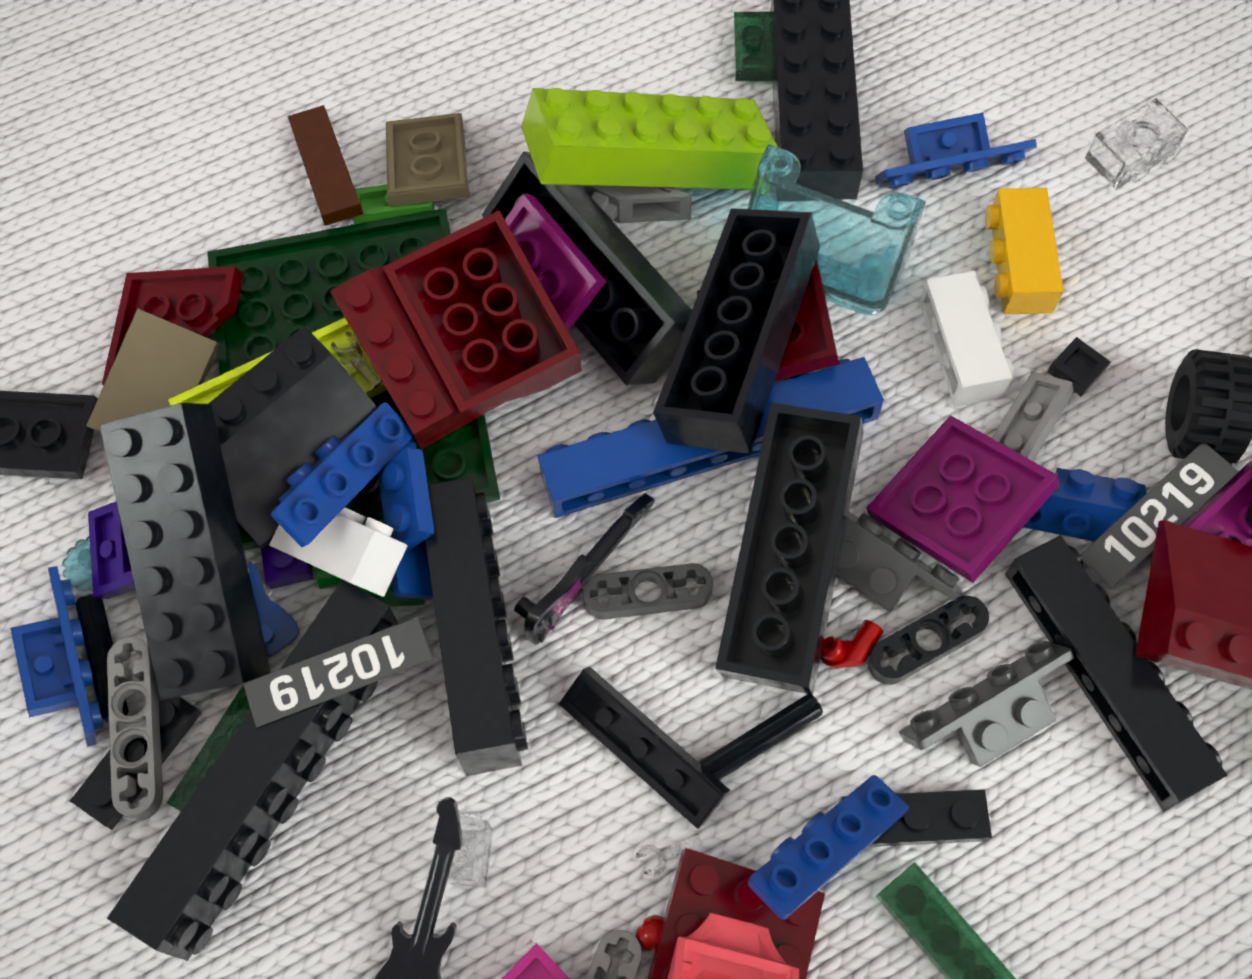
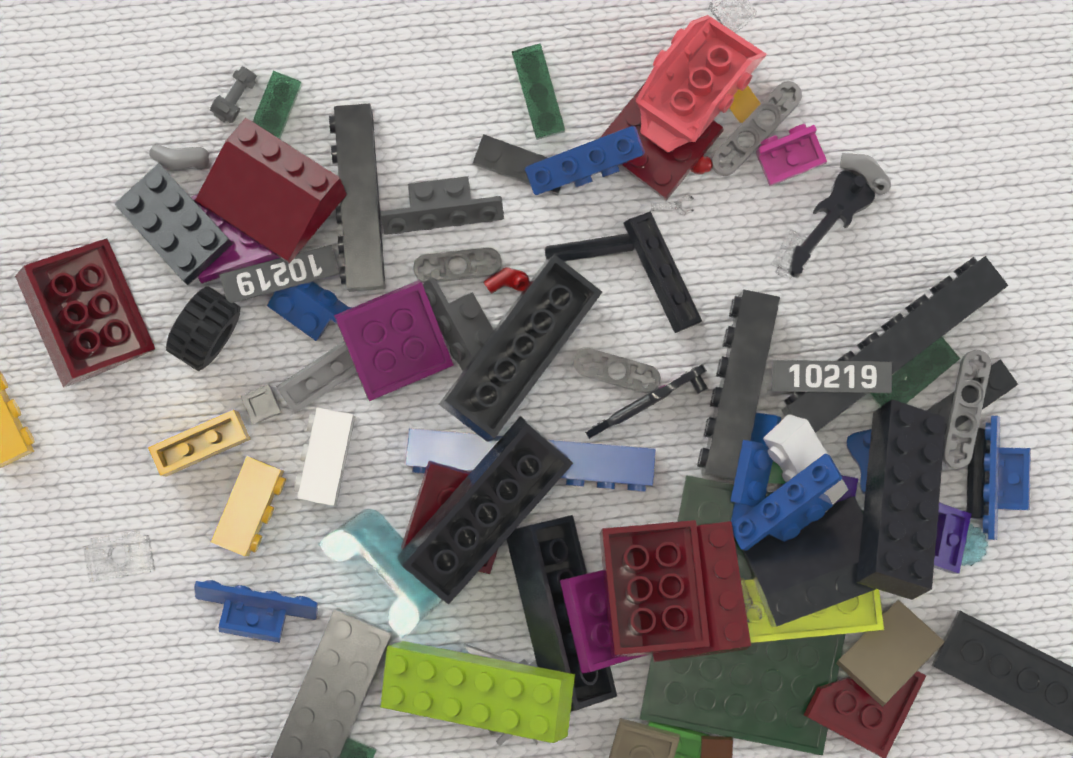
camera: 155 degrees left, 20 degrees up
none -> yellow brick [148,410,251,477]

